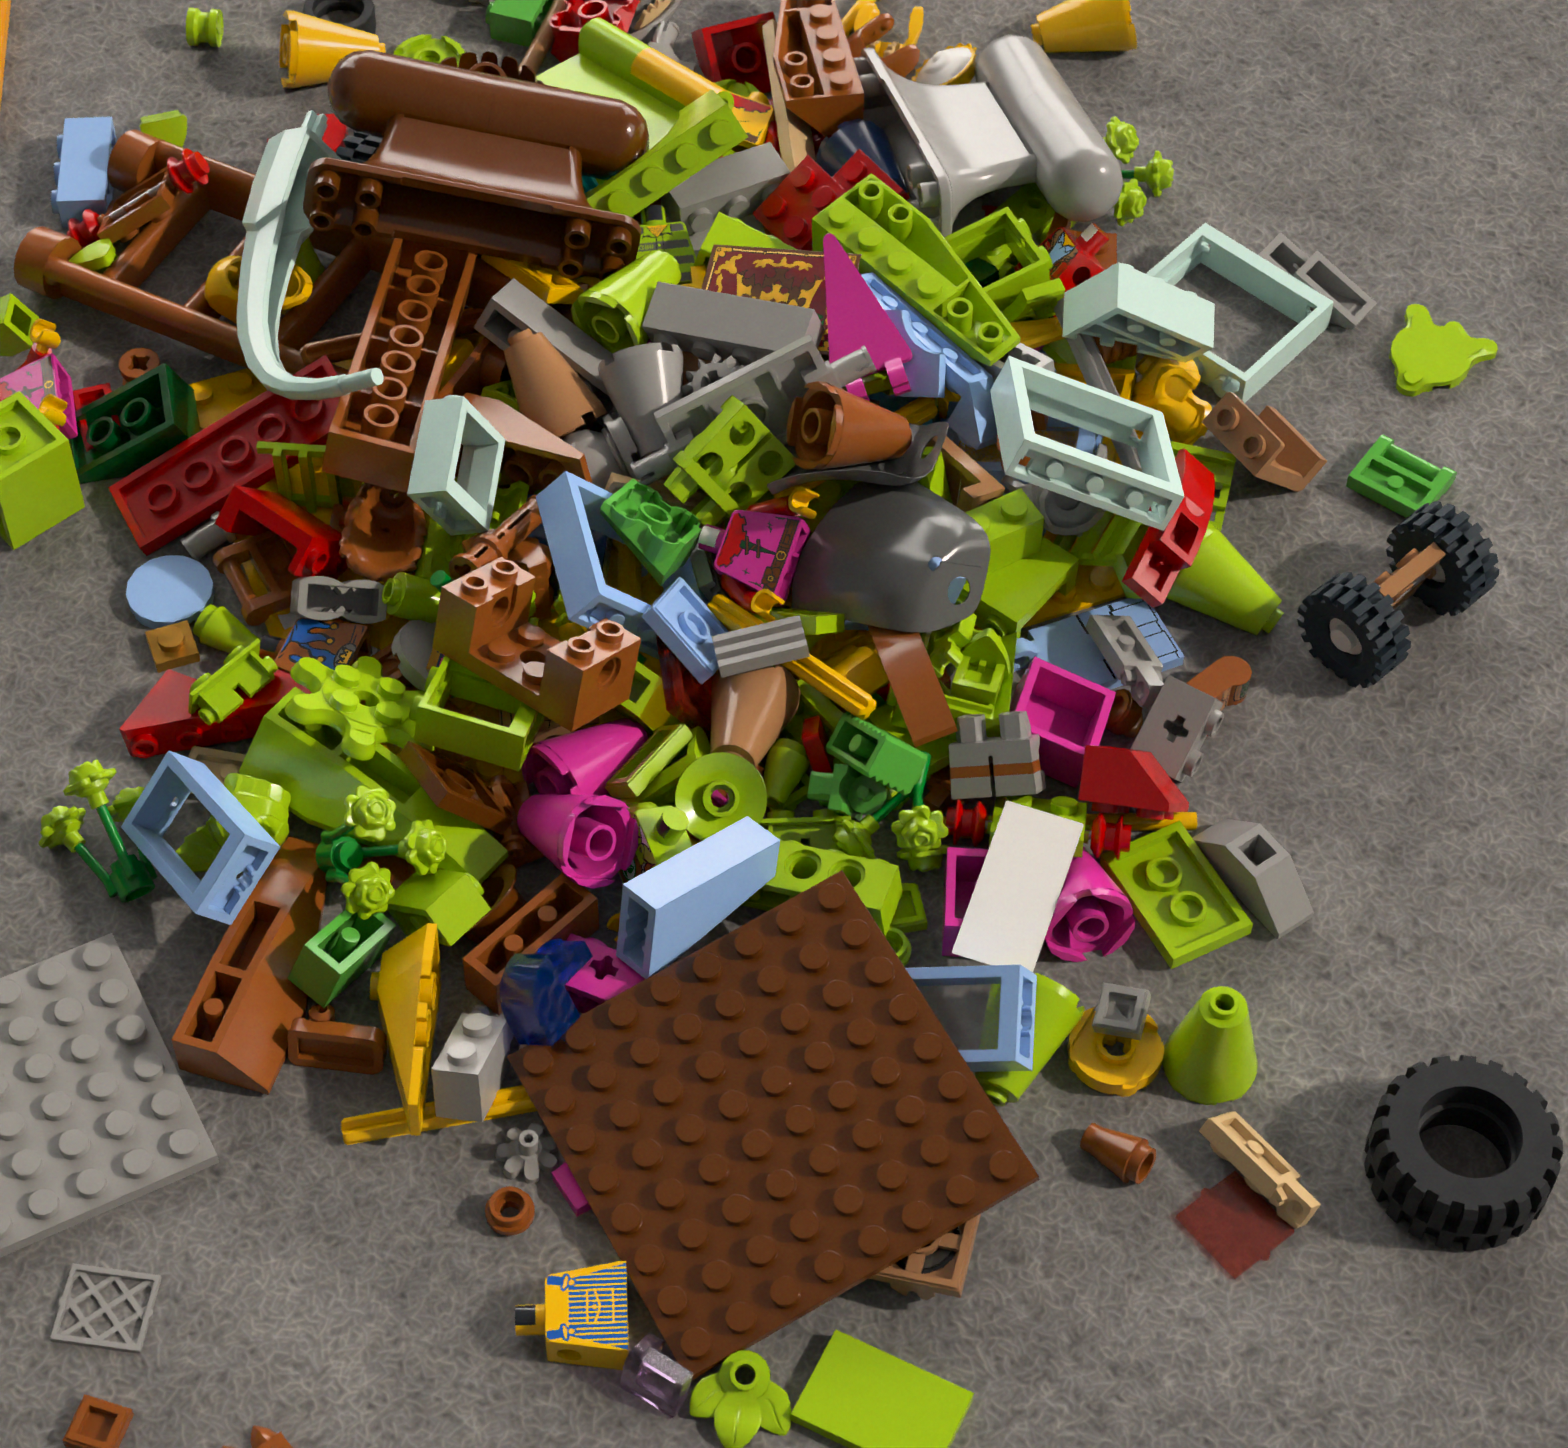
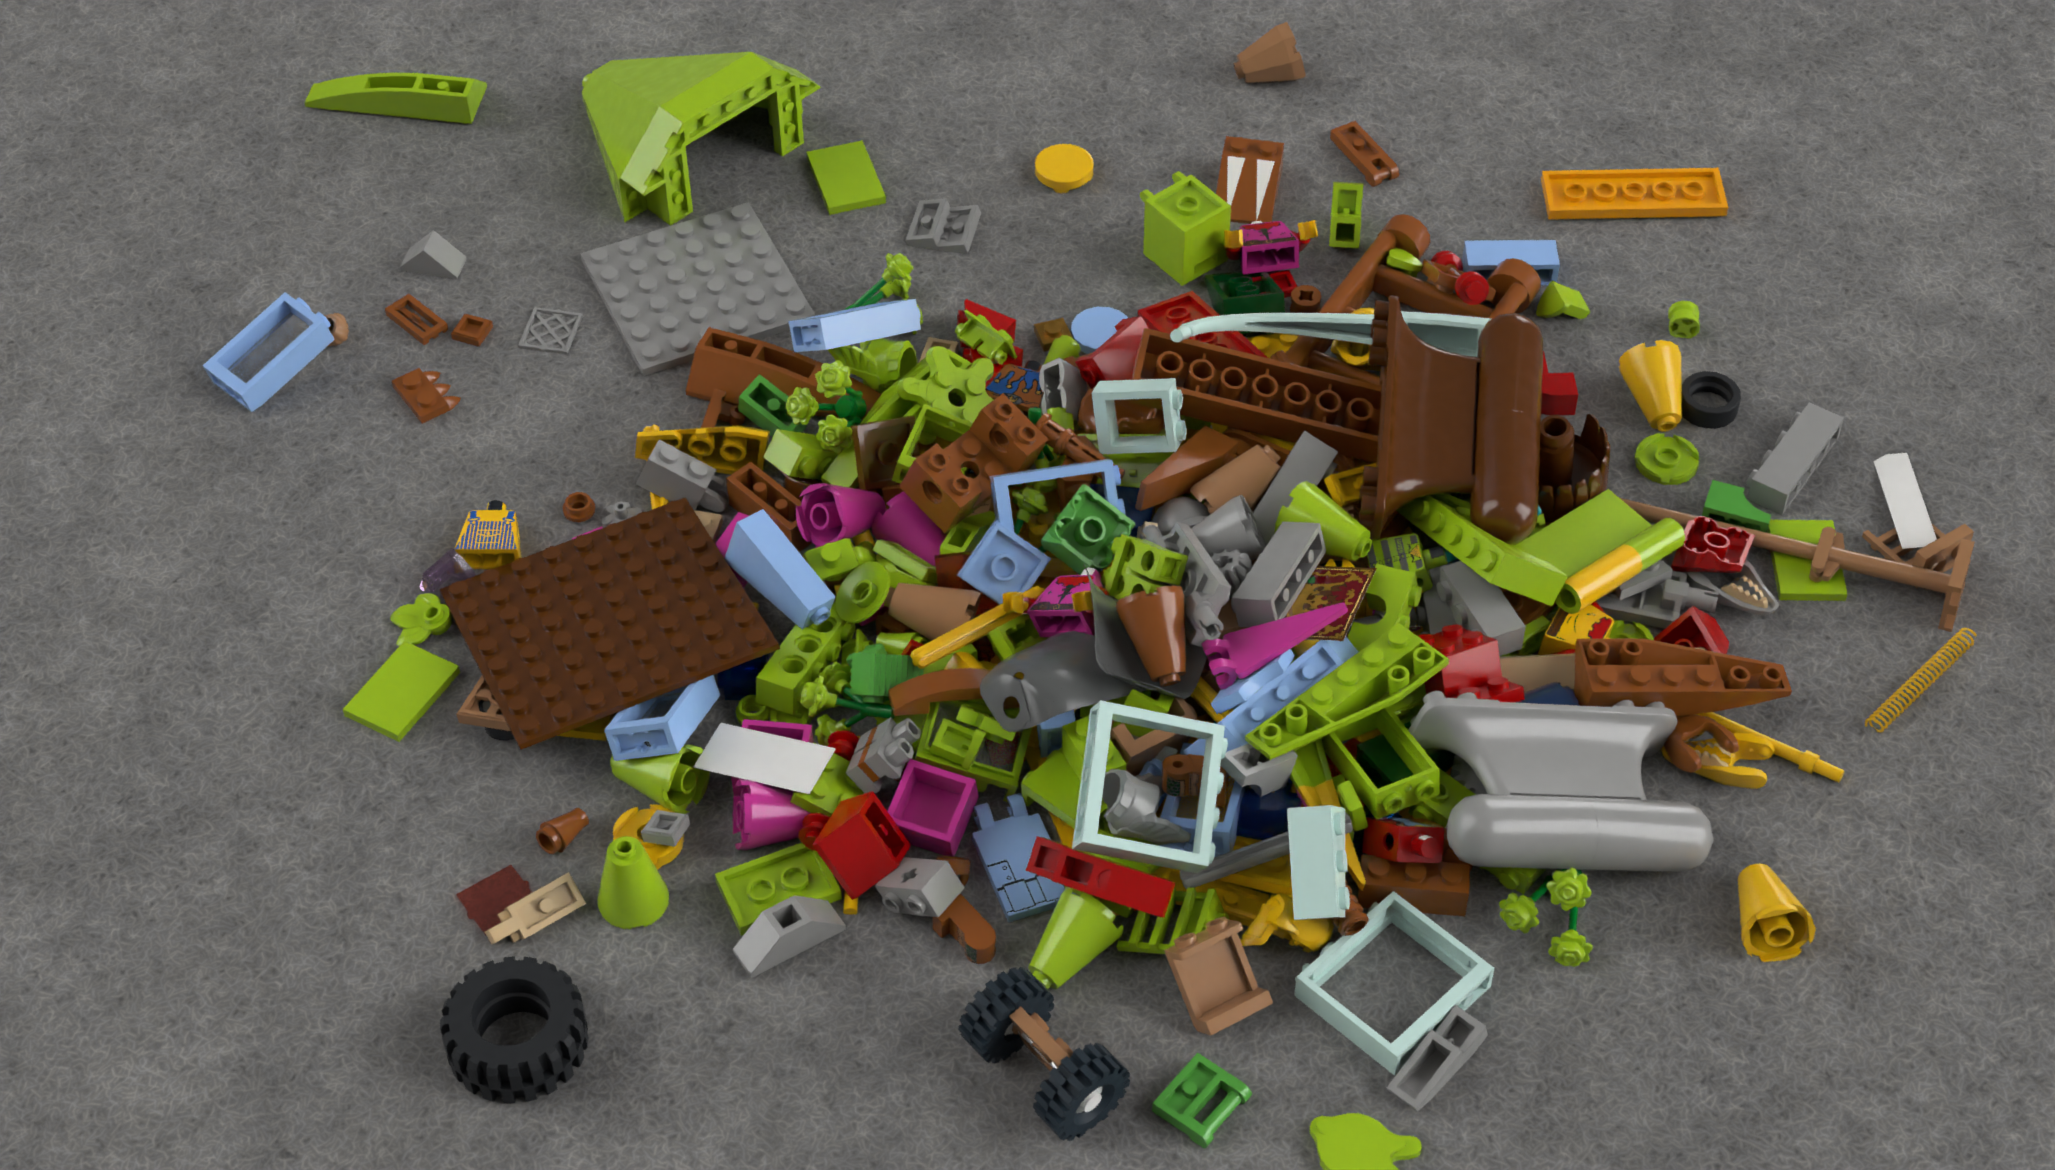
camera: 95 degrees right, 5 degrees down
clear blue brick [500,939,593,1046] -> none
light grey tile [711,615,810,678] -> none
white piece [911,43,977,85] -> none
light grey hinge [1085,615,1163,707] -> none

